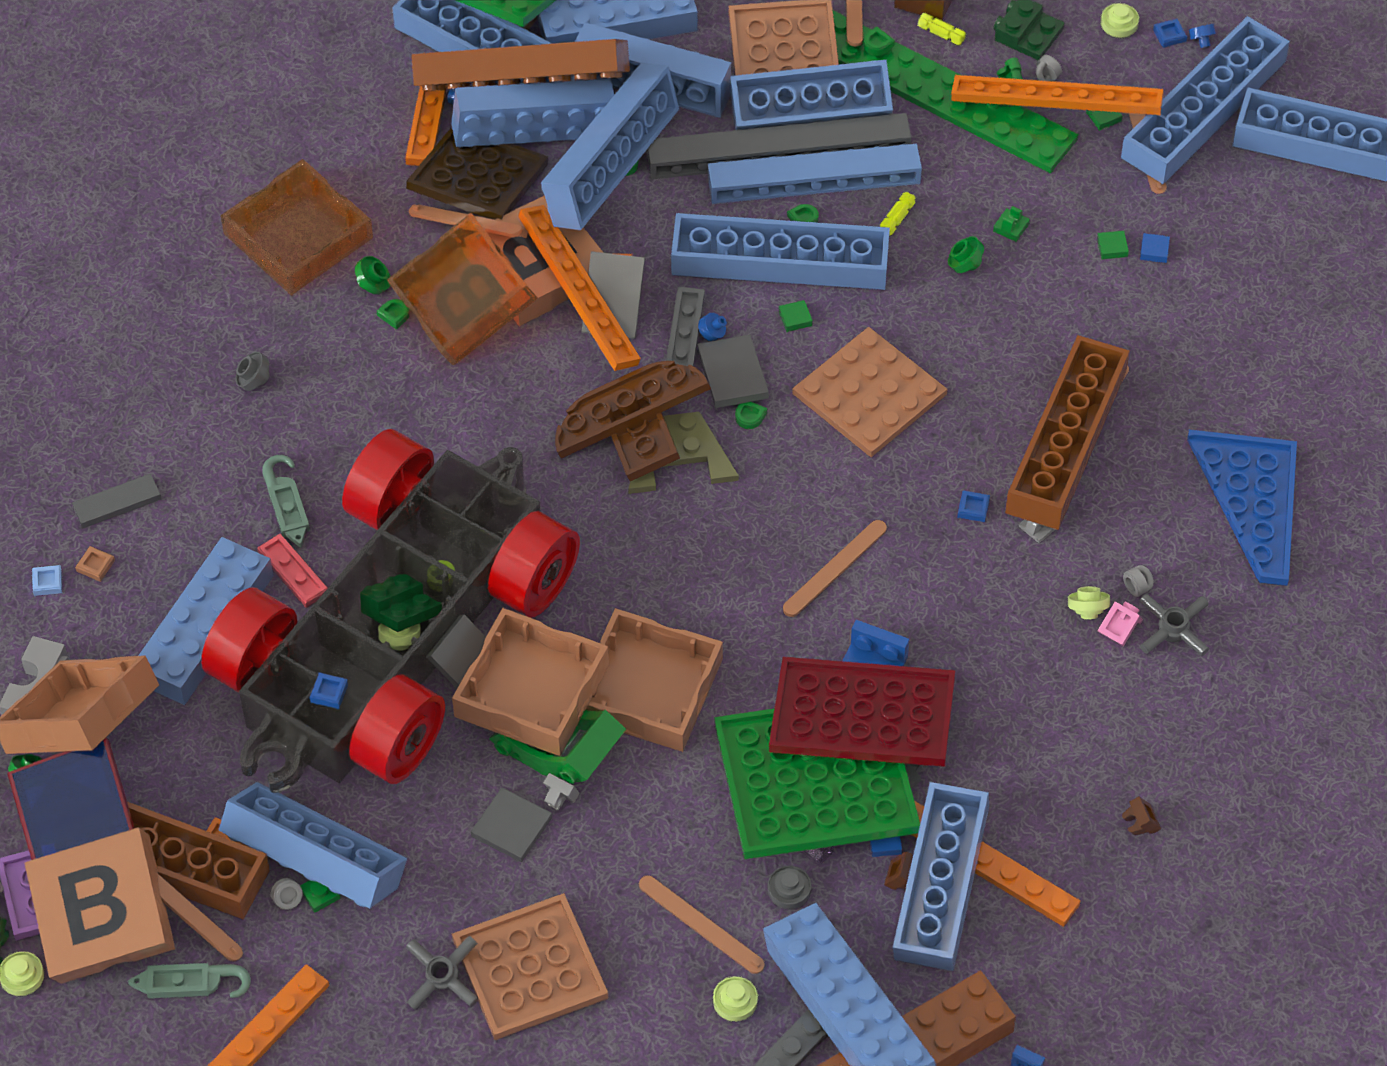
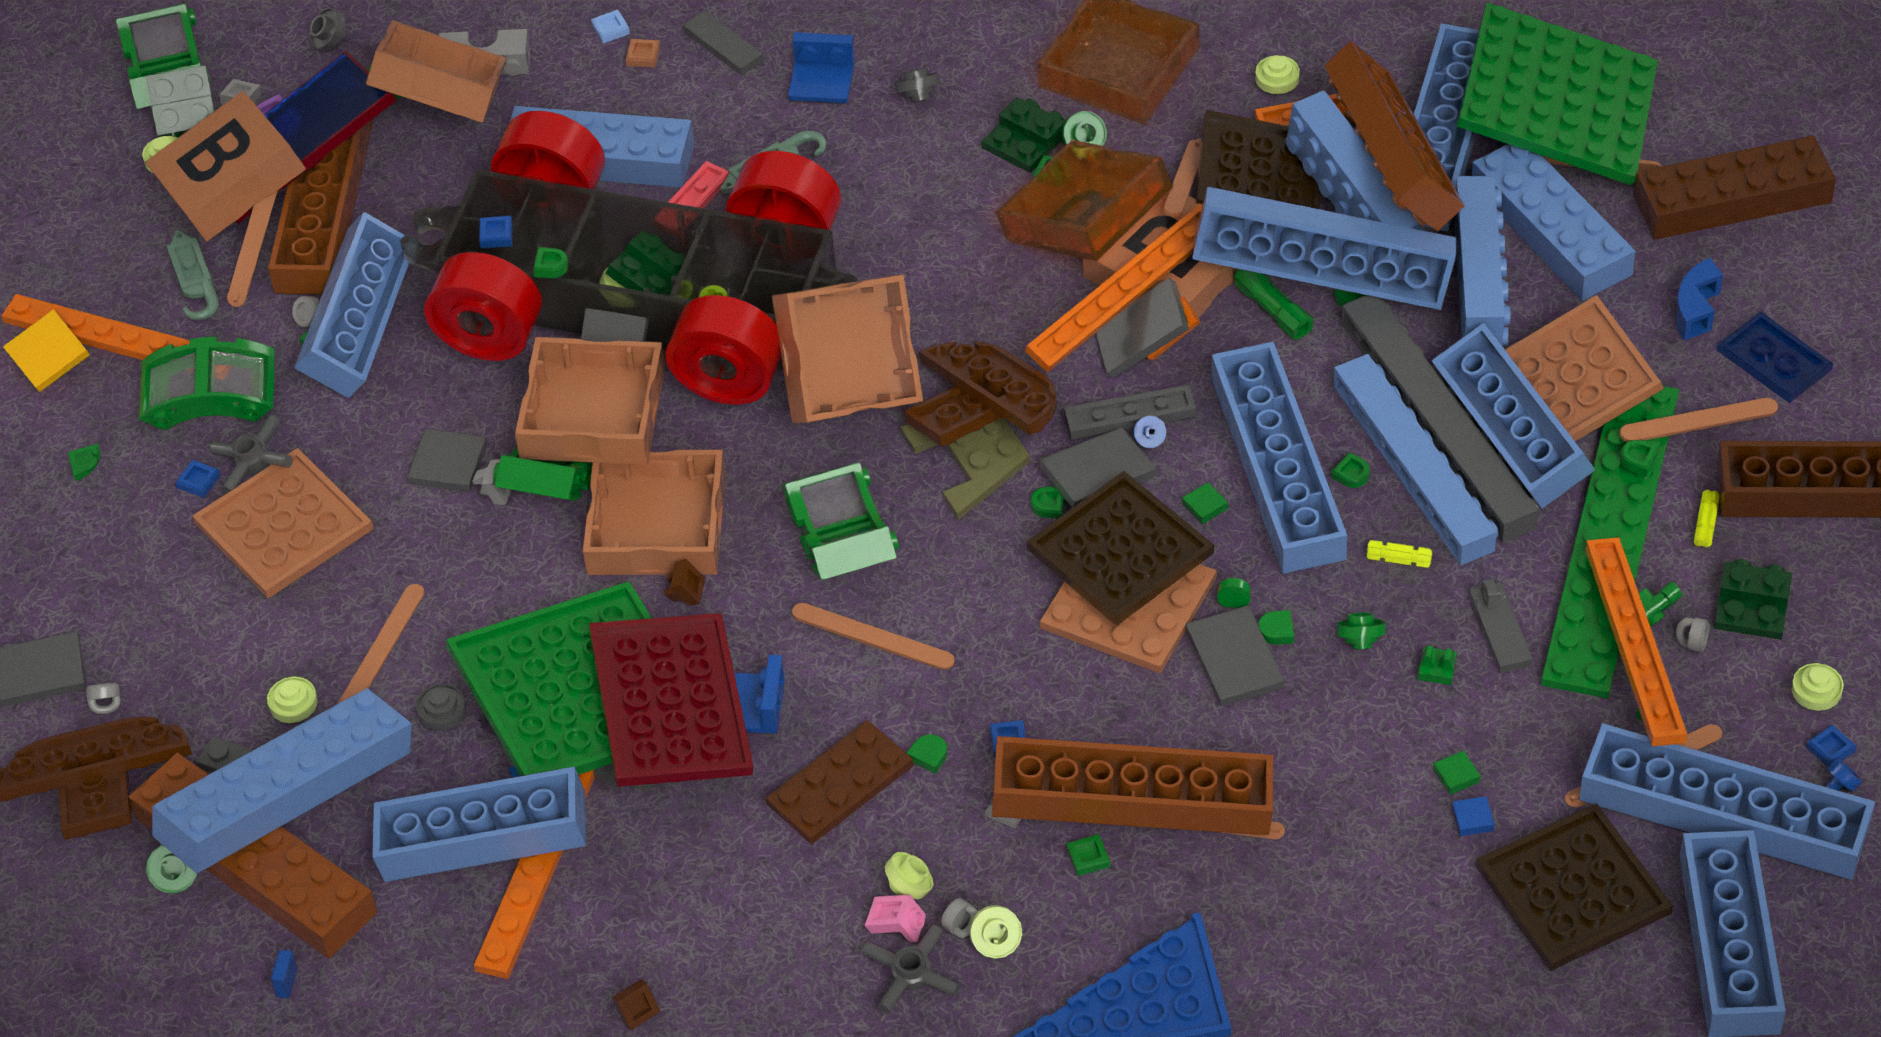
camera: 75 degrees right, 5 degrees down
none -> green window [139,337,275,430]
none -> blue tile [175,460,221,498]
none -> green tile [534,247,568,278]
none -> reddish brown tile [664,559,705,606]
none -> reddish brown plate [766,720,914,845]
none -> nougat tile [772,275,923,423]
none -> green window [781,462,899,580]
none -> blue bracket [788,32,856,103]
none -> green tile [907,734,947,774]
none -> yellowish green plate [969,905,1022,959]
none -> dark green plate [981,97,1065,173]
none -> dark brown plate [1027,471,1214,626]
none -> green tile [1066,834,1110,876]
none -> dark grey tile [1186,605,1284,706]
none -> green tile [1217,578,1251,608]
none -> green axle [1234,269,1314,340]
none -> yellowish green plate [1255,55,1300,94]
none -> green tile [1259,610,1294,645]
none -> dark grey hinge [1469,578,1533,673]
none -> dark brown plate [1476,803,1673,971]

